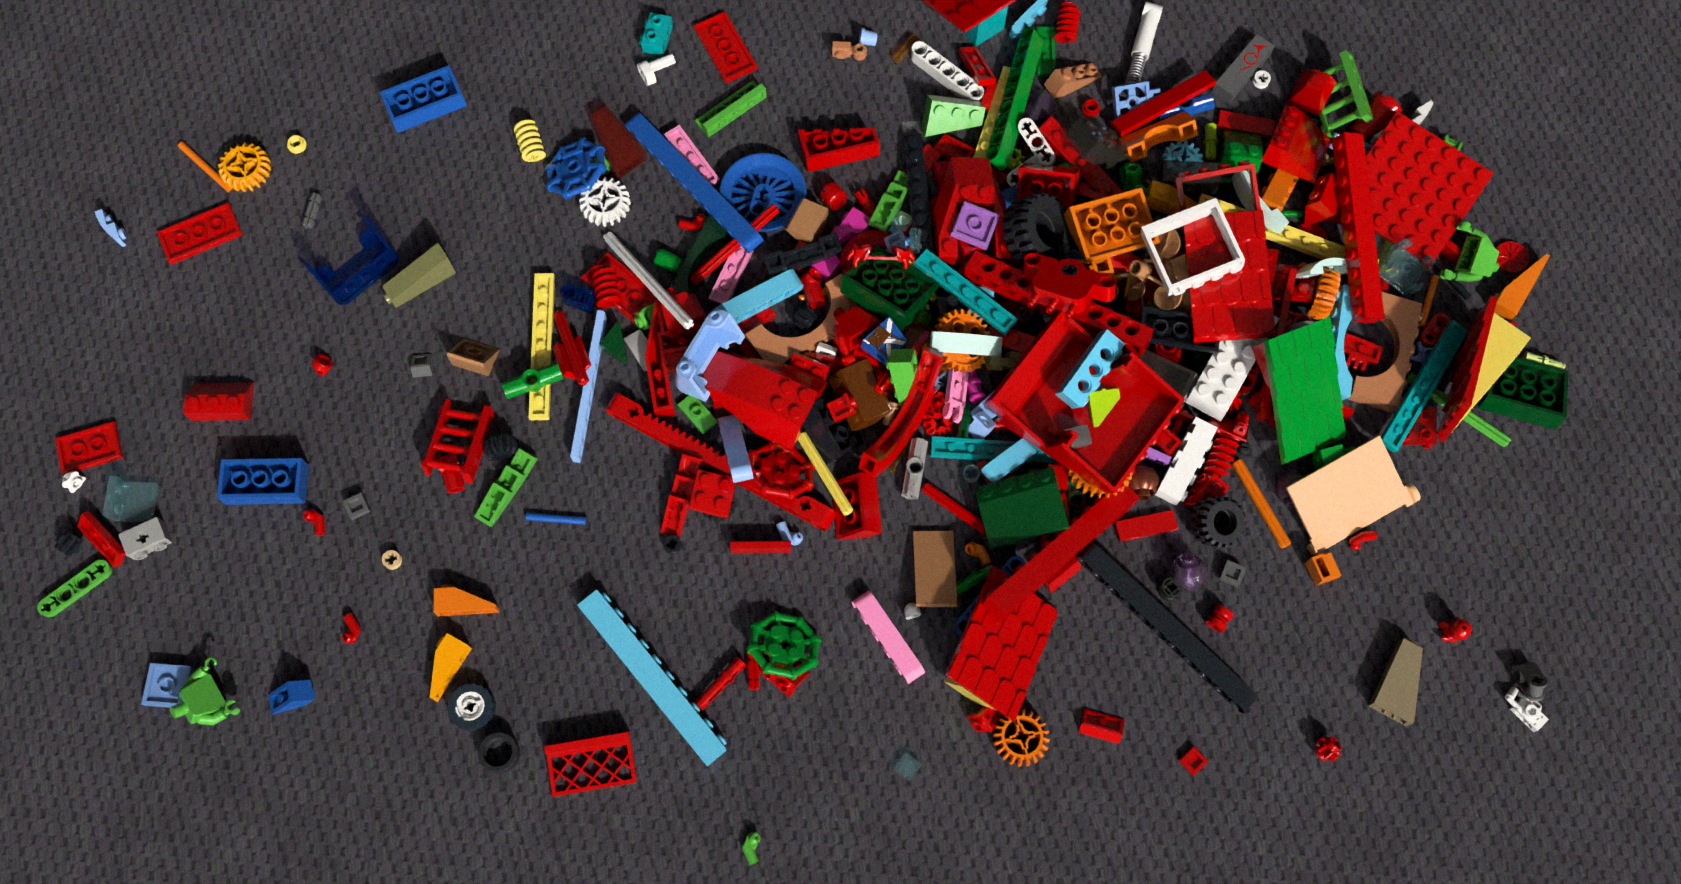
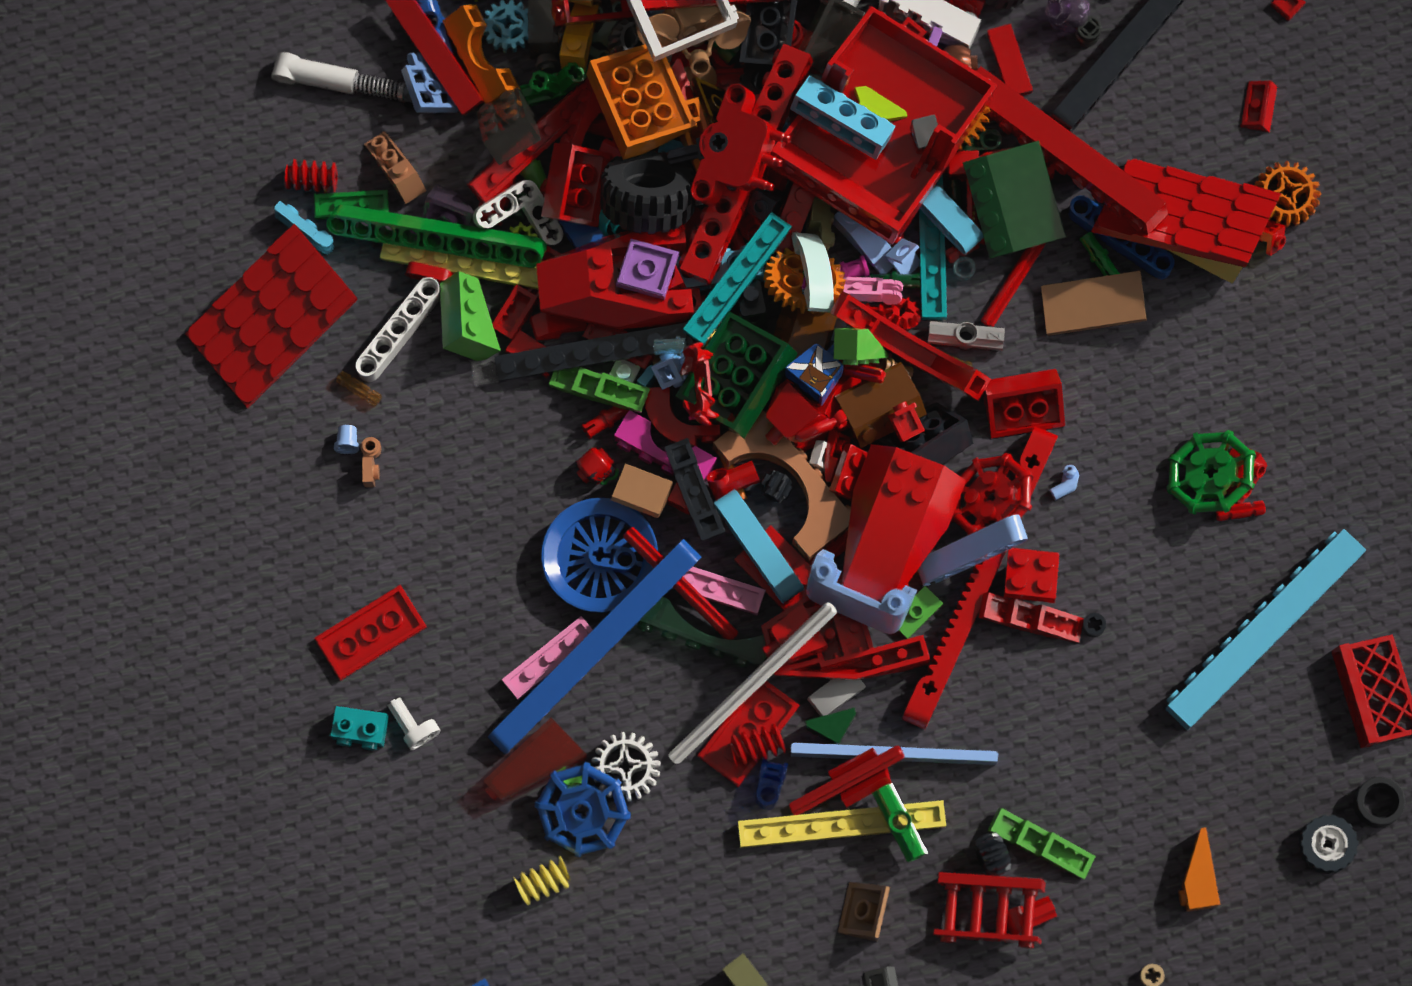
camera: 90 degrees left, 5 degrees up
light orange slope [429,633,472,702] -> none
blue bar [526,512,587,525] -> none
bright green bracket [634,303,655,330] -> none
green piece [653,249,684,274] -> none
red arm [679,214,707,232] -> none
red pin [694,657,746,711] -> none
bright green fence [695,80,766,138] -> none
red tile [730,541,792,553] -> none
red wedge [798,128,880,172] -> none
light yellow axle [798,432,853,516] -> none
bright pink beam [851,590,925,684] -> none
clear light blue tile [893,752,922,782] -> none
white hinge [904,603,921,620] -> none
red tile [911,330,931,359] -> none
red plate [958,46,996,86] -> none
orange arm [965,542,992,567] -> none
red plate [1082,99,1100,117] -> none

